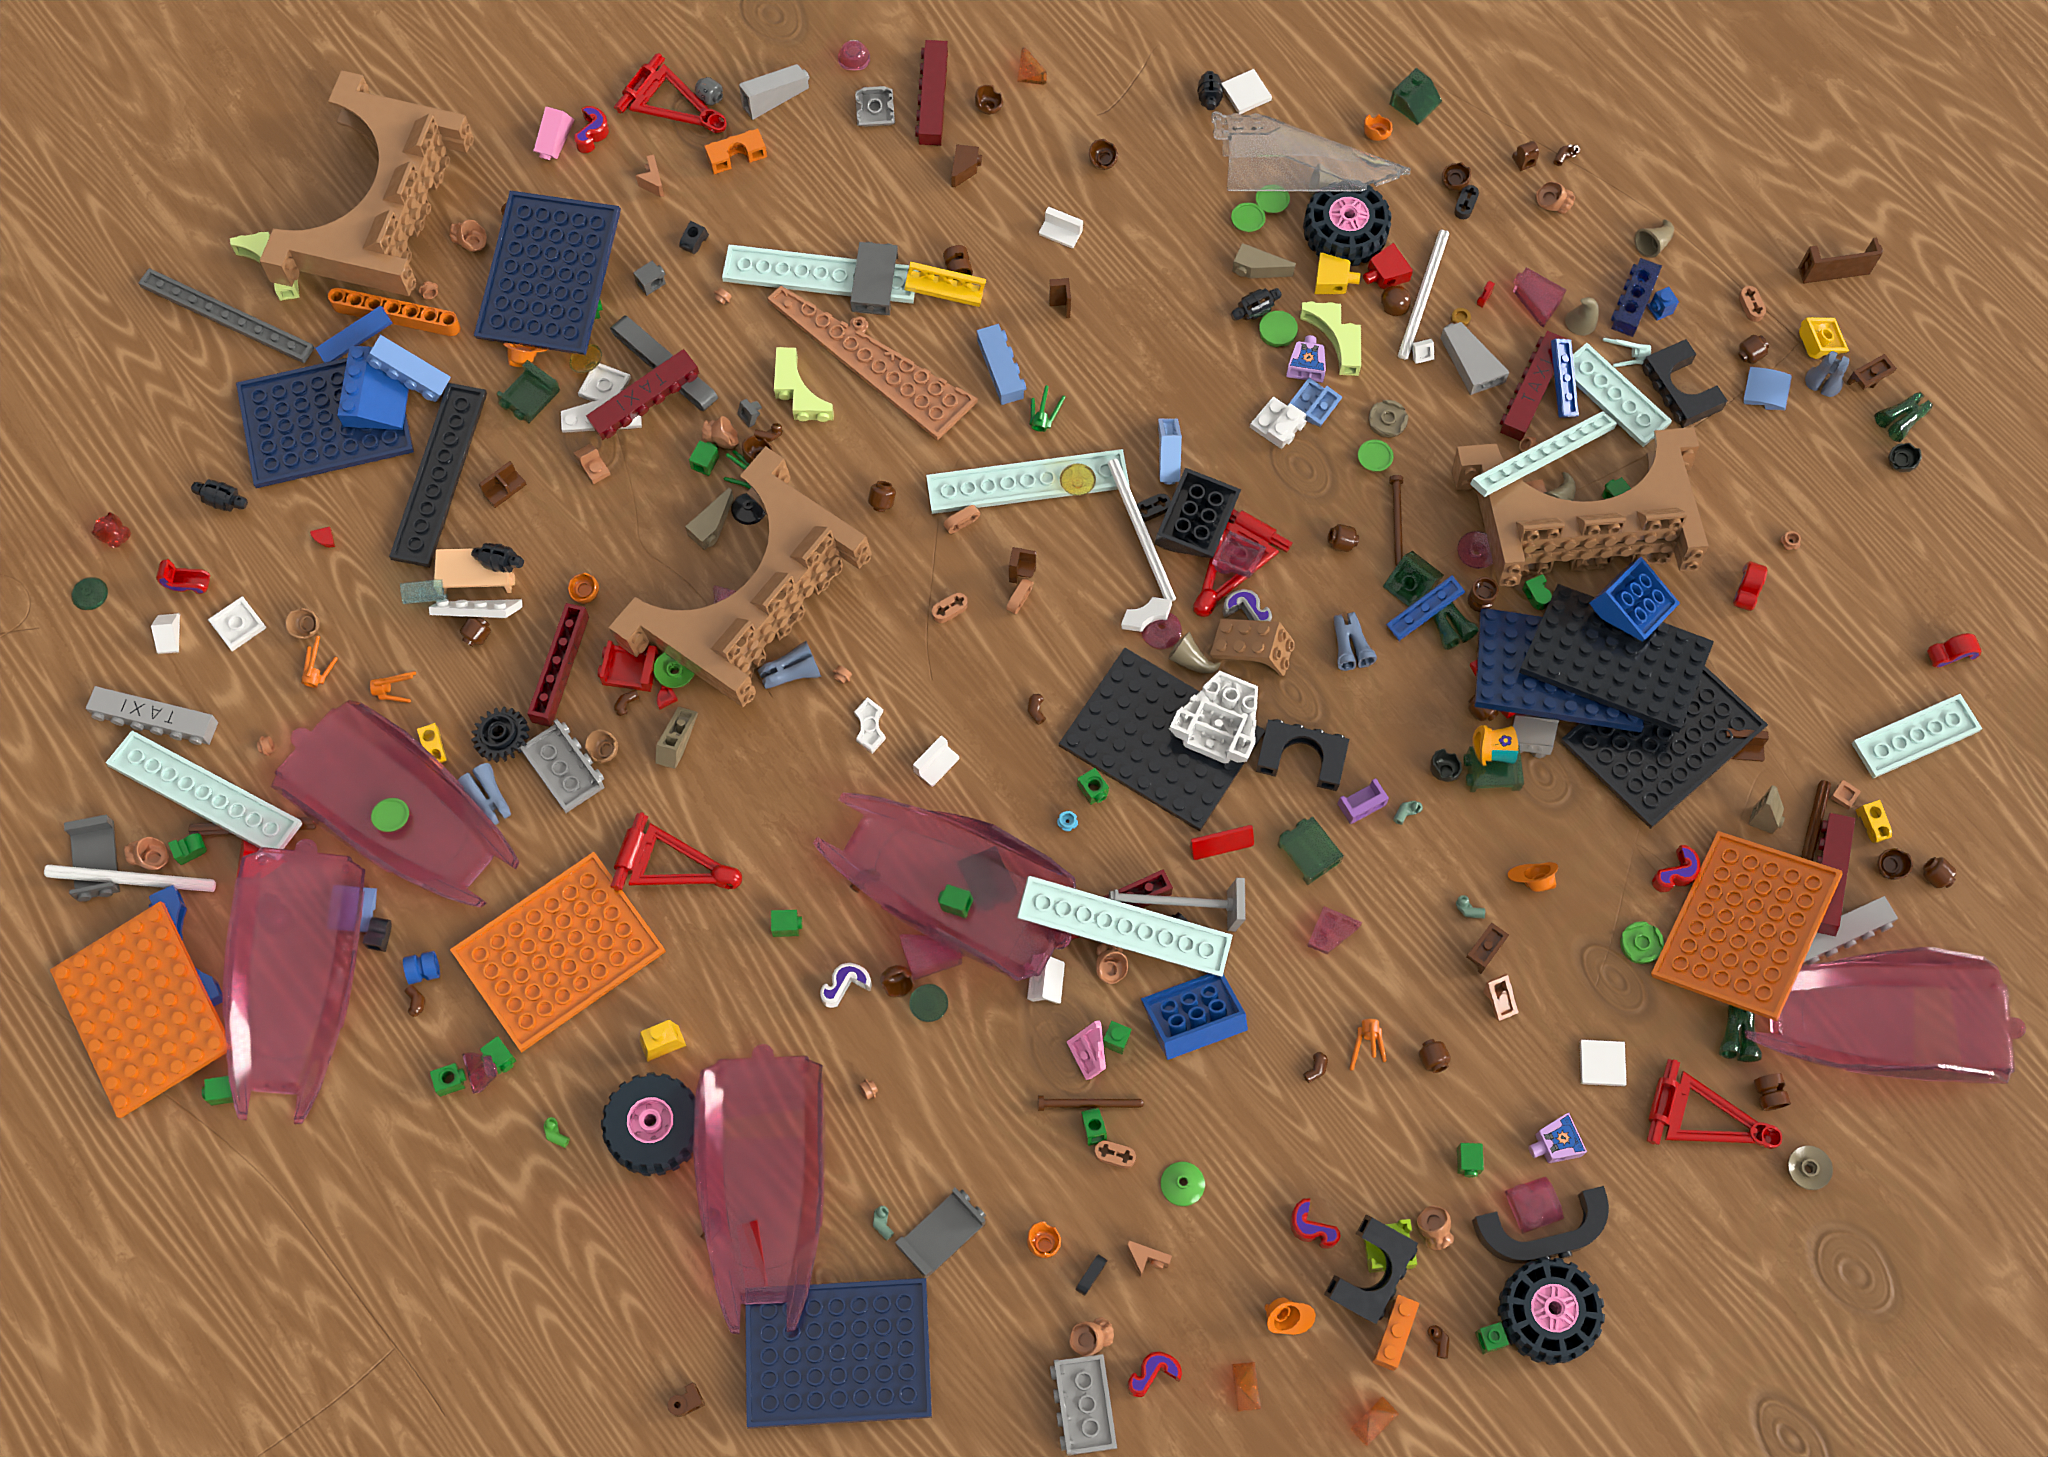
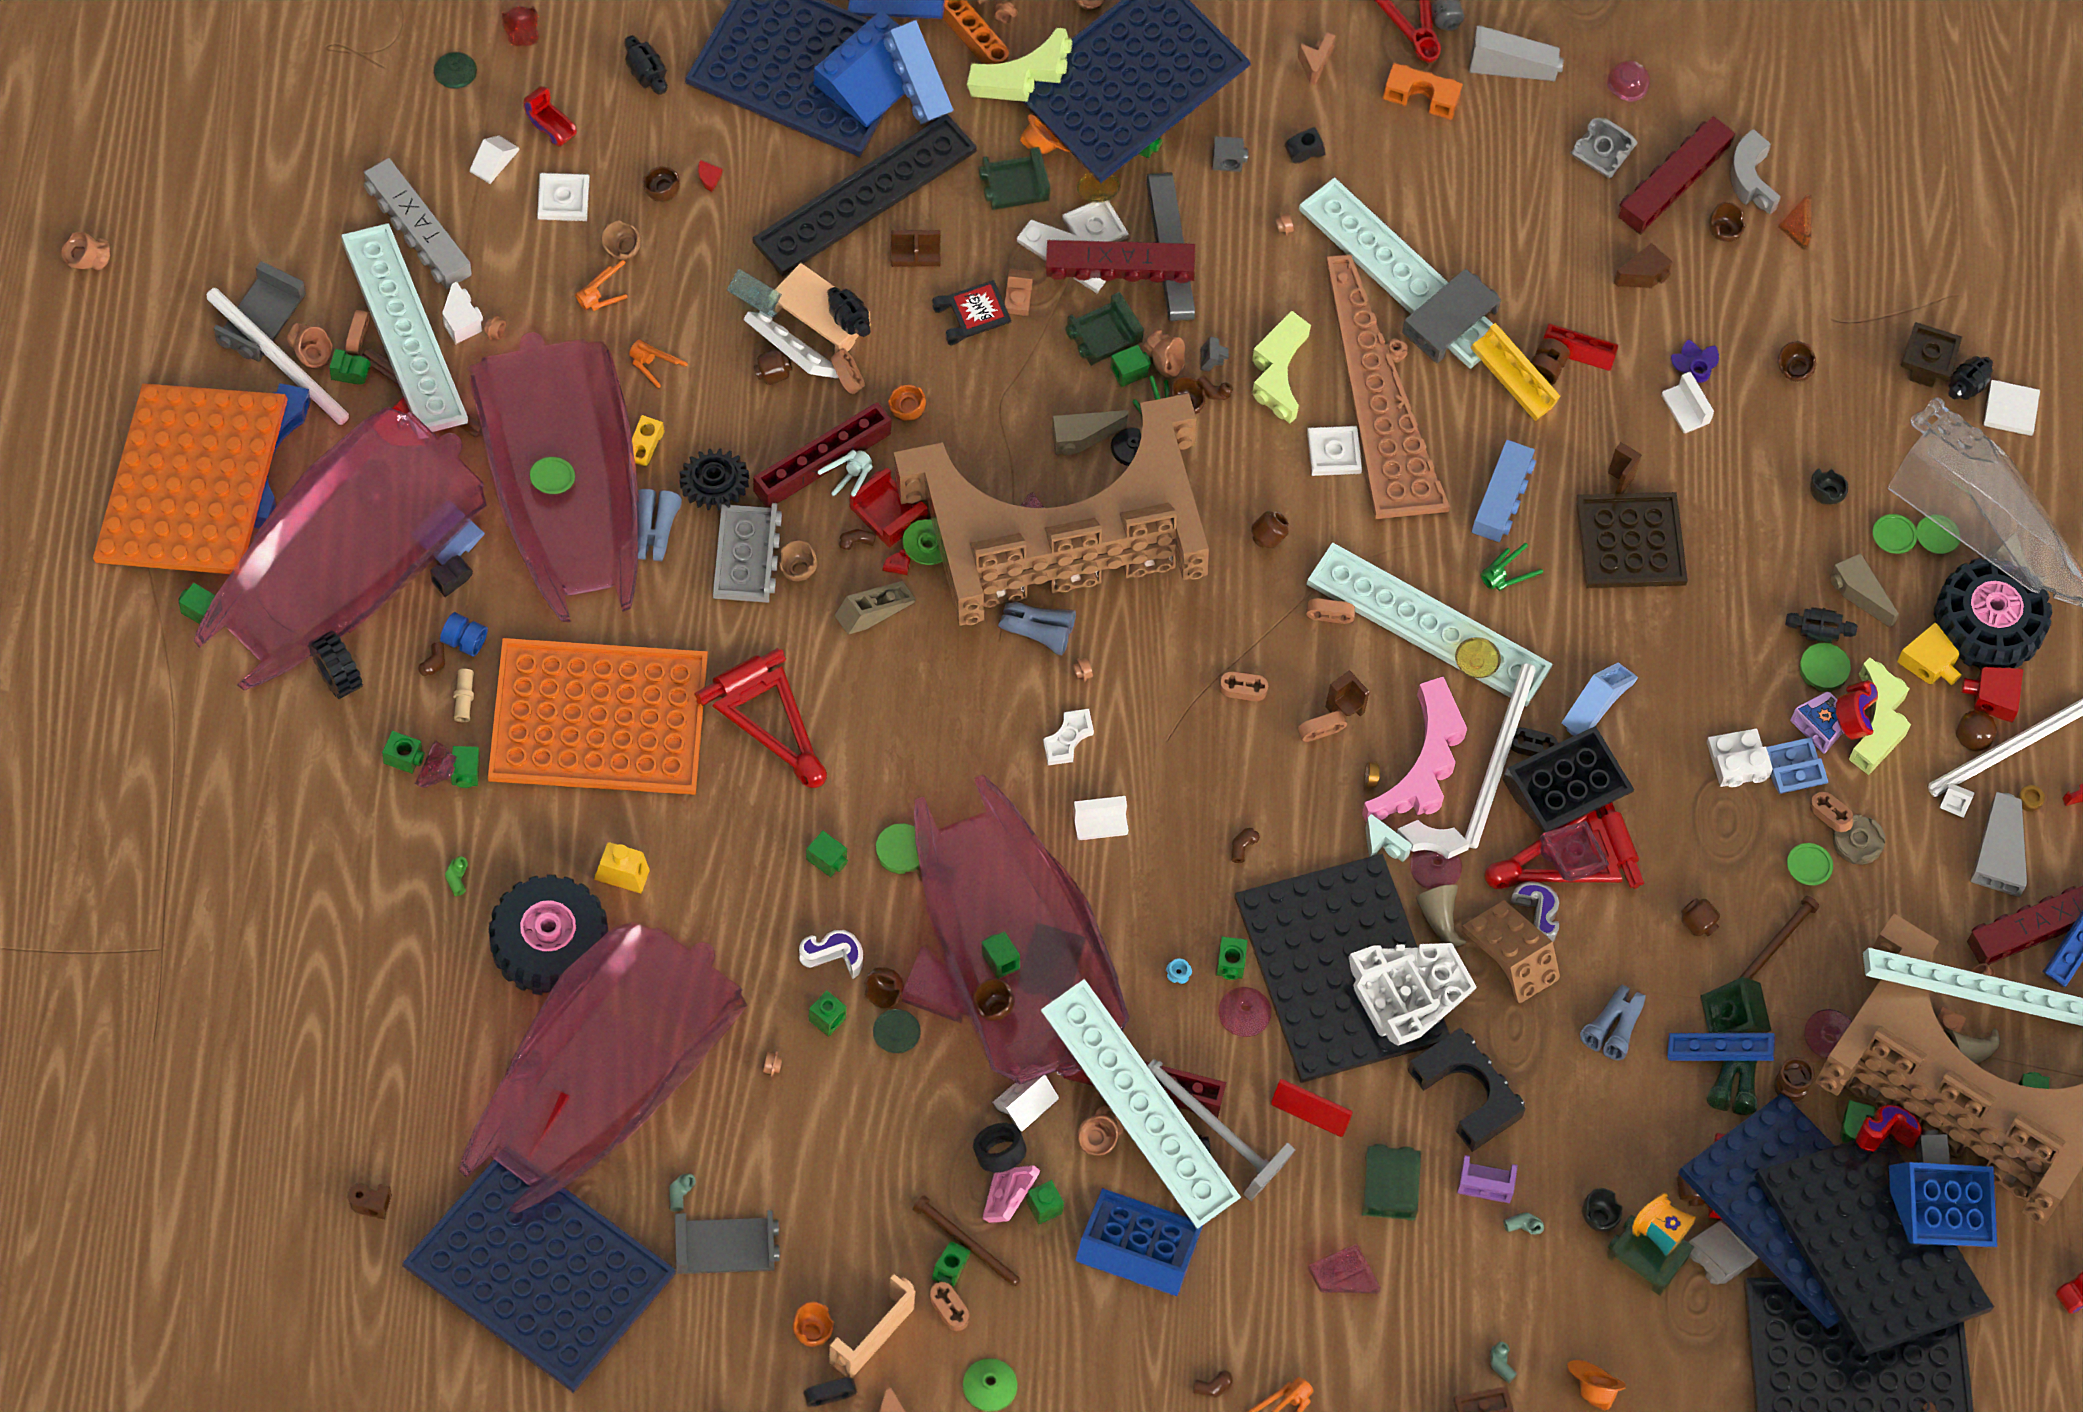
camera: 35 degrees right, 5 degrees down
none -> black bush [308,630,363,699]
none -> nougat beam [346,310,370,355]
none -> white slope [442,282,483,344]
none -> tan pin [453,669,474,723]
none -> reddish brown hair [643,166,680,202]
none -> green brick [809,990,847,1037]
none -> light aqua plant [818,450,873,496]
none -> light nougat panel [829,1274,915,1378]
none -> nougat beam [831,349,865,394]
none -> bright green tile [876,823,928,874]
none -> flag [932,280,1011,345]
none -> yellowish green arch [967,28,1072,101]
none -> reddish brown hair [973,978,1015,1022]
none -> black tyre [973,1122,1027,1173]
none -> clear green panel [1065,292,1144,366]
none -> clear pink dish [1219,987,1271,1037]
none -> white tile [1307,426,1362,476]
none -> bright pink arch [1362,677,1467,822]
none -> pearl gold tile [1364,762,1380,788]
none -> light aqua slope [1365,814,1412,862]
none -> red slope [1543,324,1619,371]
none -> dark brown plate [1576,492,1688,588]
none -> dark purple plate [1671,340,1719,383]
none -> light grey arch [1730,129,1780,215]
none -> pearl dark grey hair [1810,468,1848,505]
none -> nougat beam [1811,792,1853,832]
none -> red animal [1836,680,1878,740]
none -> red animal [1856,1105,1922,1151]
none -> dark brown panel [1900,322,1962,387]
none -> dark grey brick [1915,1130,1950,1164]

